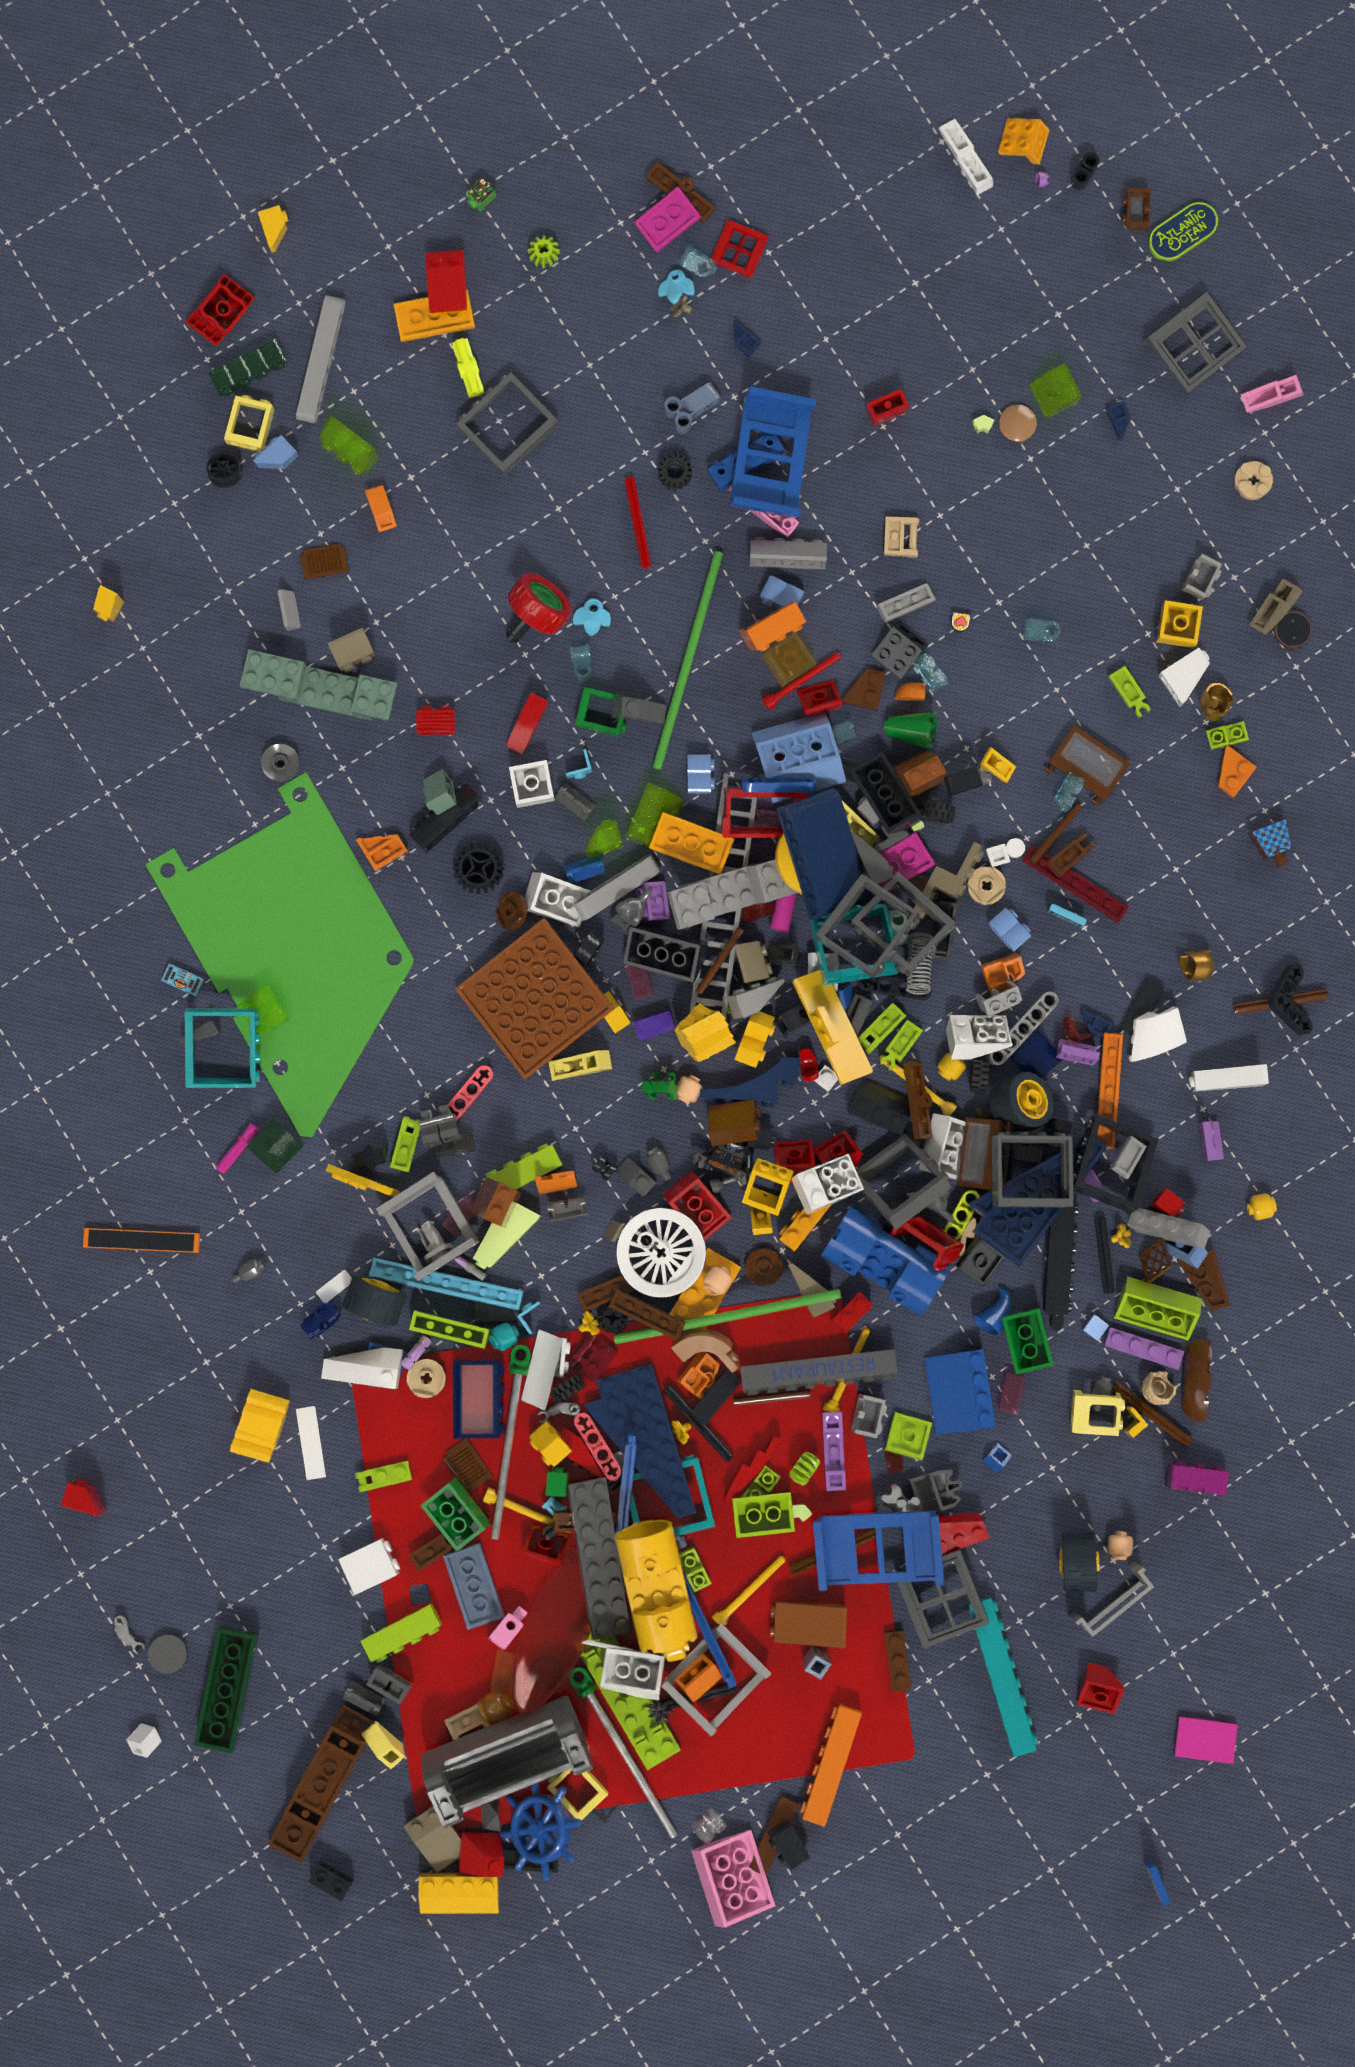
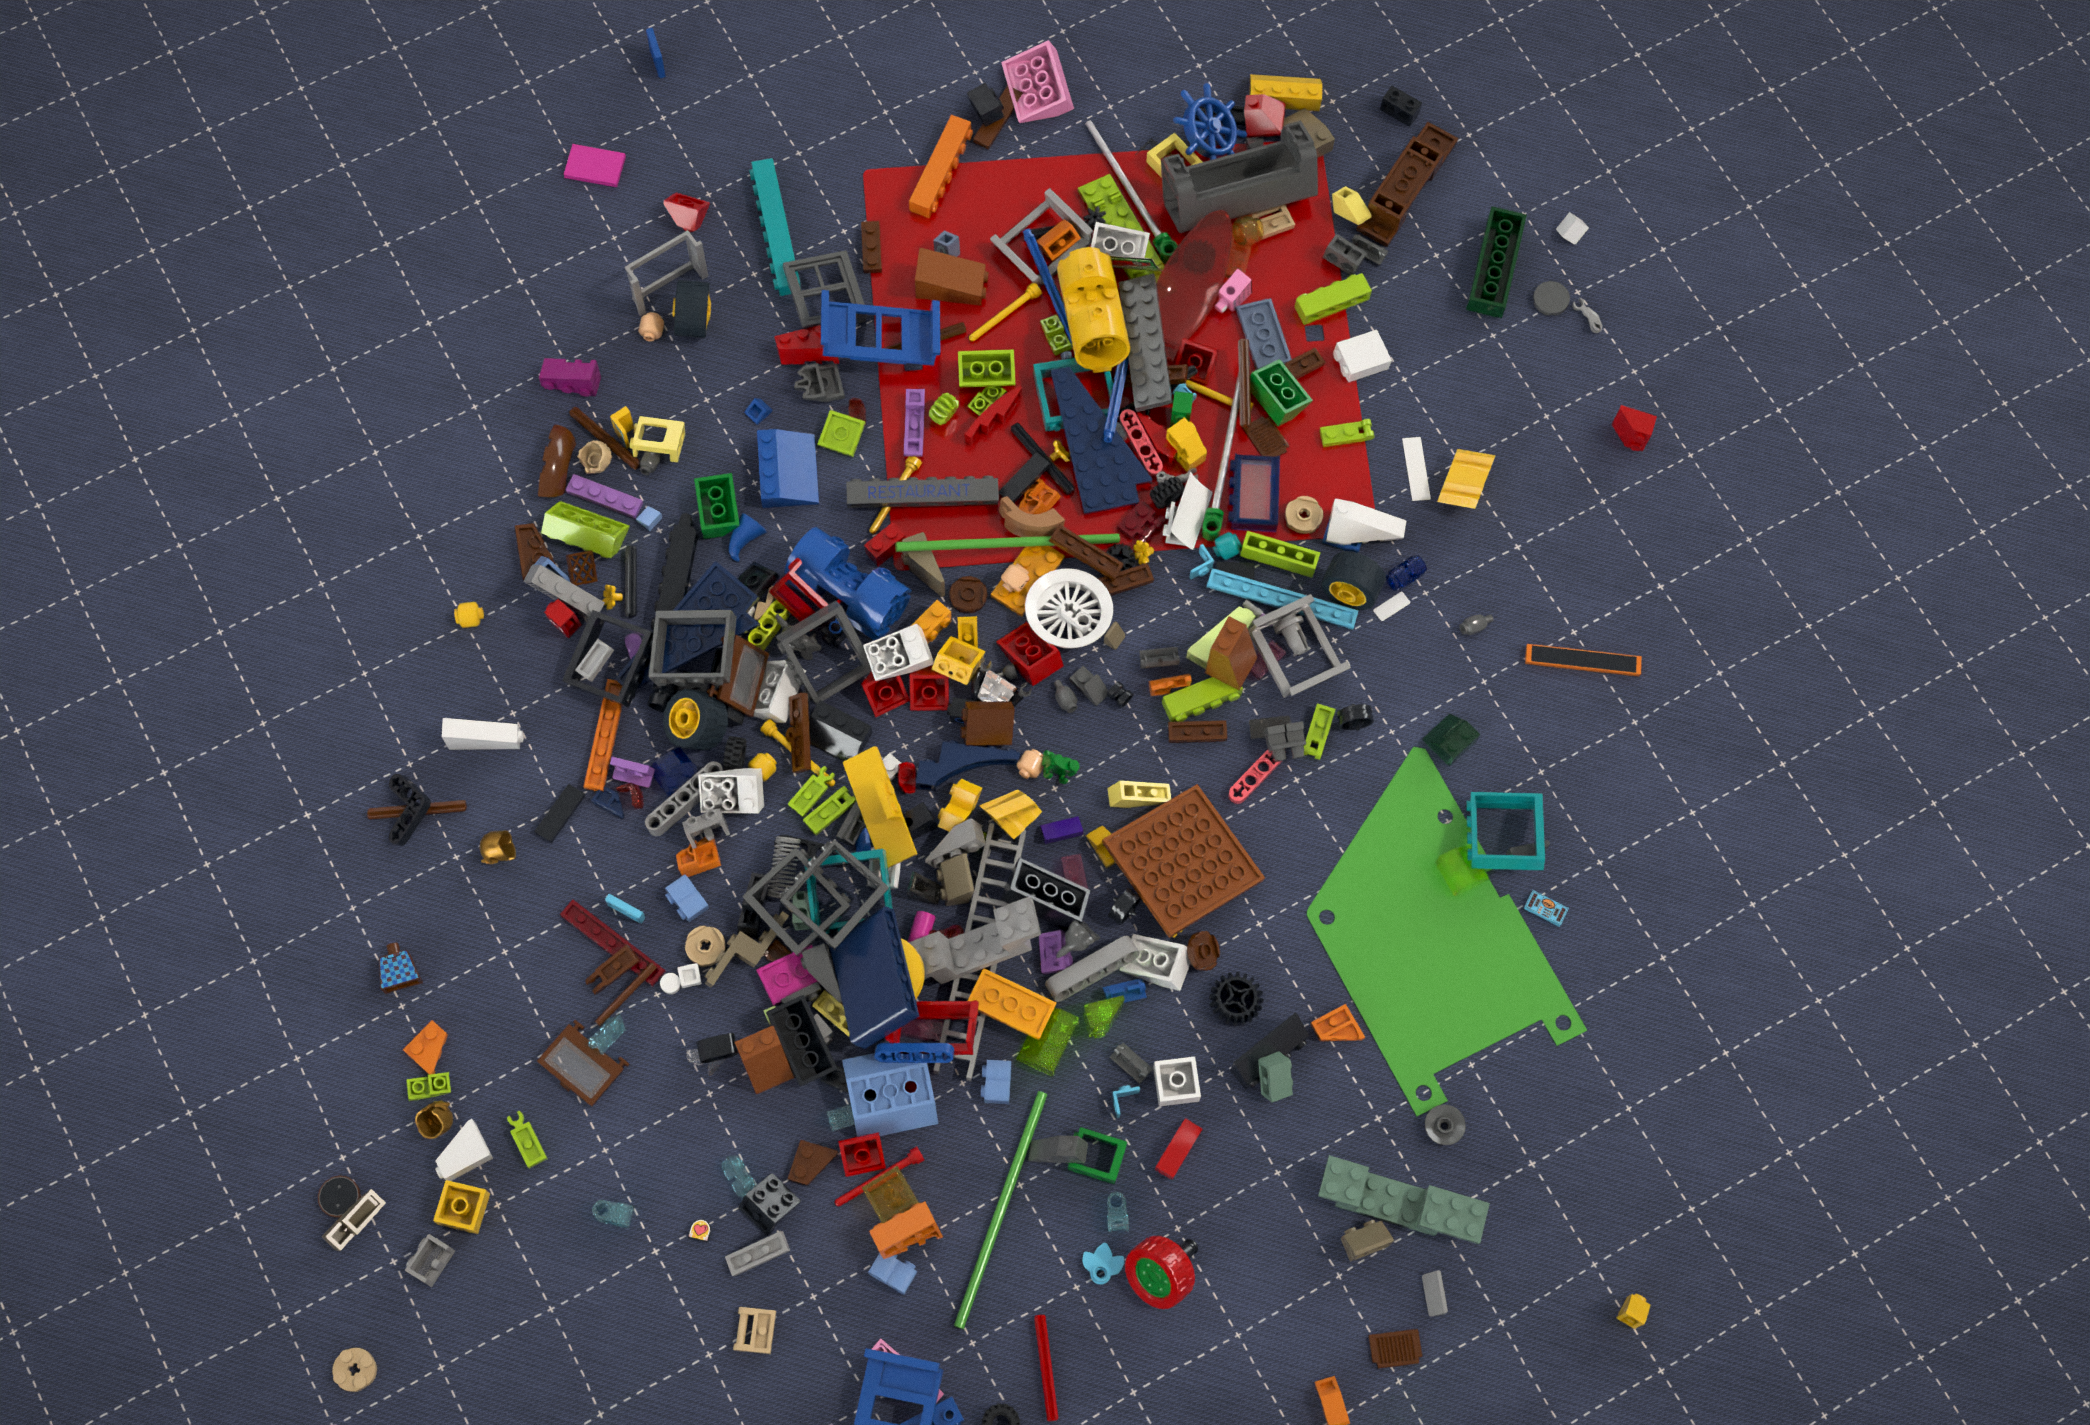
camera: 175 degrees right, 15 degrees down
dark pink axle [216,1123,260,1174] -> none
yellow wing [326,1164,400,1197] -> none
lavender axle [401,1335,431,1370] -> none
red brick [416,706,456,735] -> none
clear wheel [690,1807,728,1845] -> none
reddish brown bar [695,927,744,995] -> none
reddish brown bar [733,1390,811,1406] -> none
light grey slope [750,537,827,570] -> none
yellowish green piece [792,1504,812,1522] -> none
light grey window [850,1394,887,1438] -> none
dark grey animal [881,1484,923,1512] -> none
green cone [884,711,937,750] -> none
orange brick [893,682,925,702] -> none
black tyre [920,801,956,824] -> none
yellow slope [980,747,1016,783] -> none
clear pink plate [998,1373,1026,1415] -> none
white slope [1129,1006,1187,1062] -> none
medium lavender bracket [1199,1121,1224,1162] -> none
none -> reddish brown plate [1168,720,1227,743]
none -> reddish brown axle [1238,338,1251,428]

